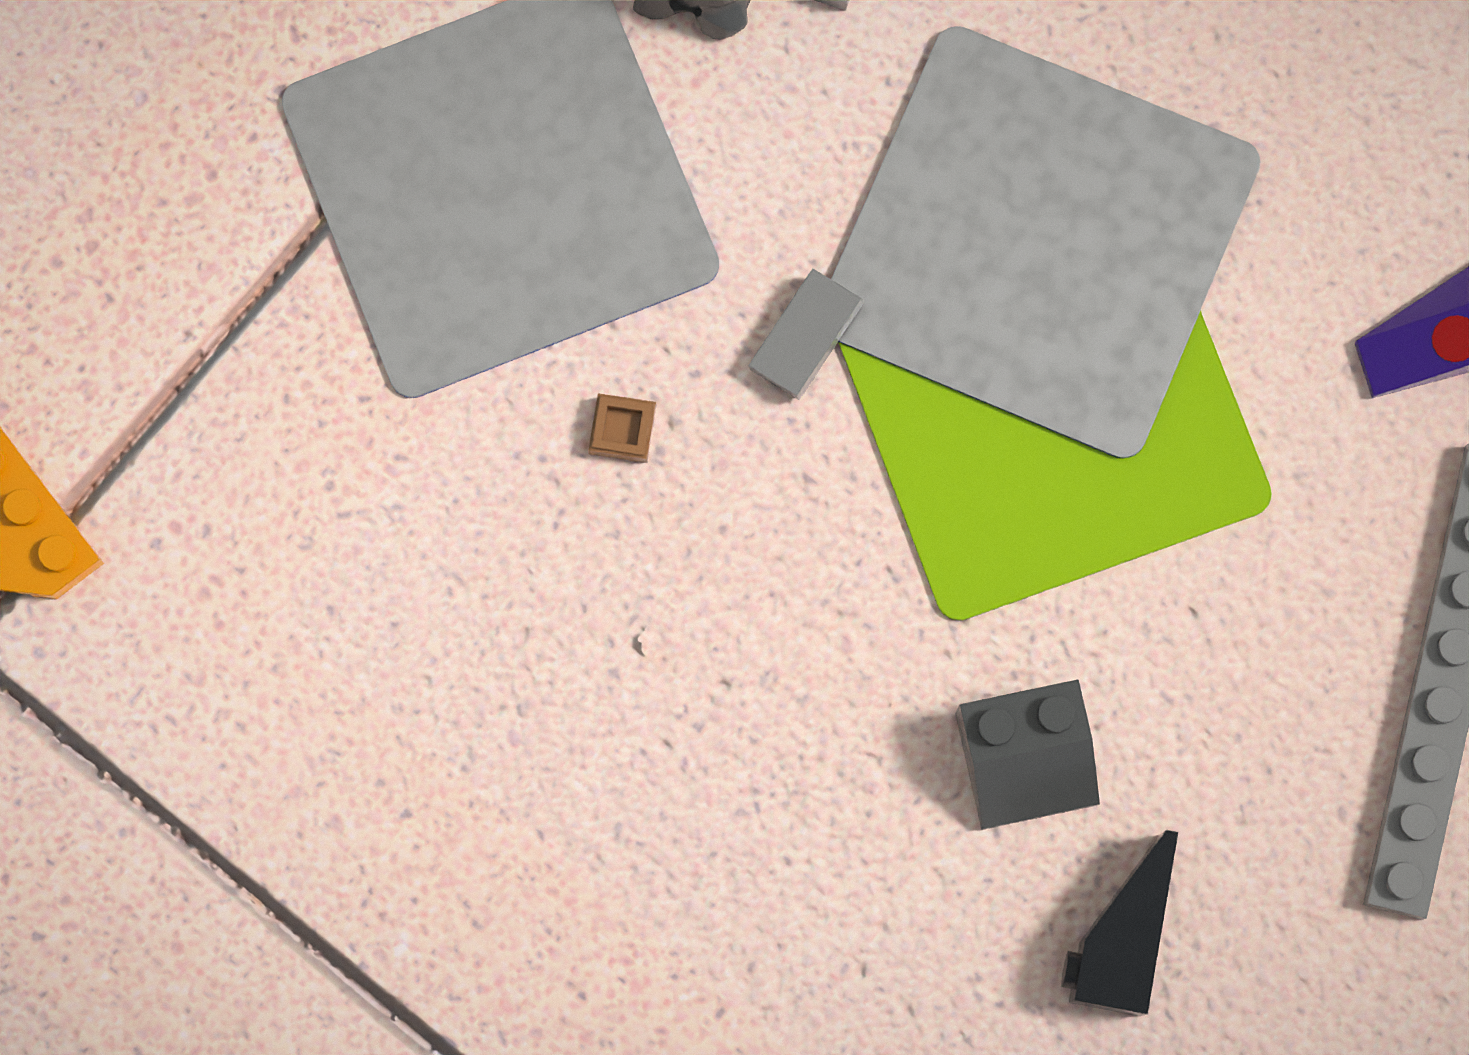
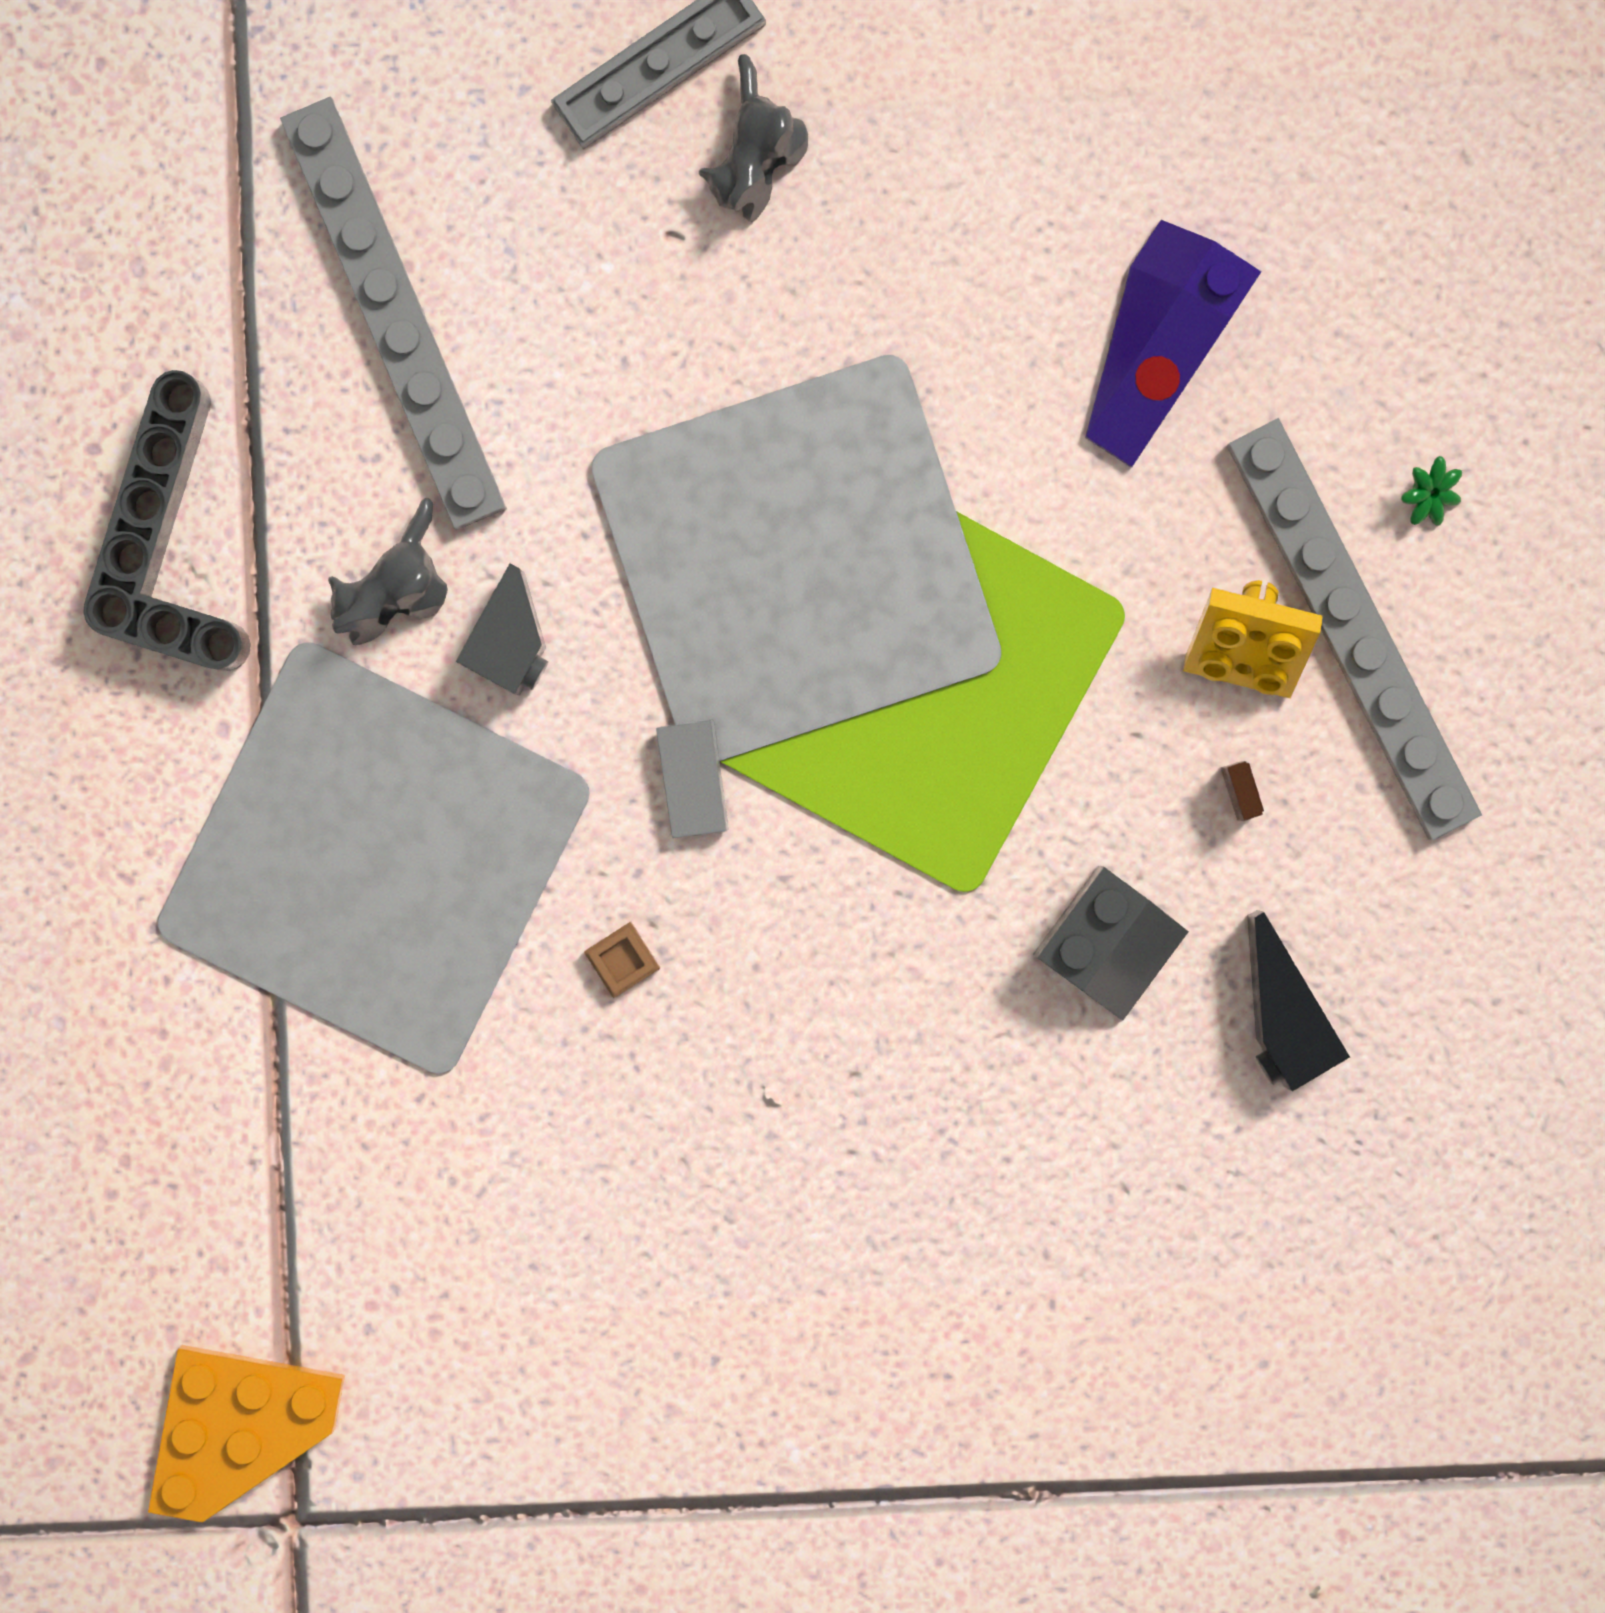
camera: 45 degrees left, 10 degrees up
none -> dark grey slope [456,563,549,696]
none -> yellow plate [1183,580,1323,699]
none -> reddish brown tile [1220,761,1264,821]

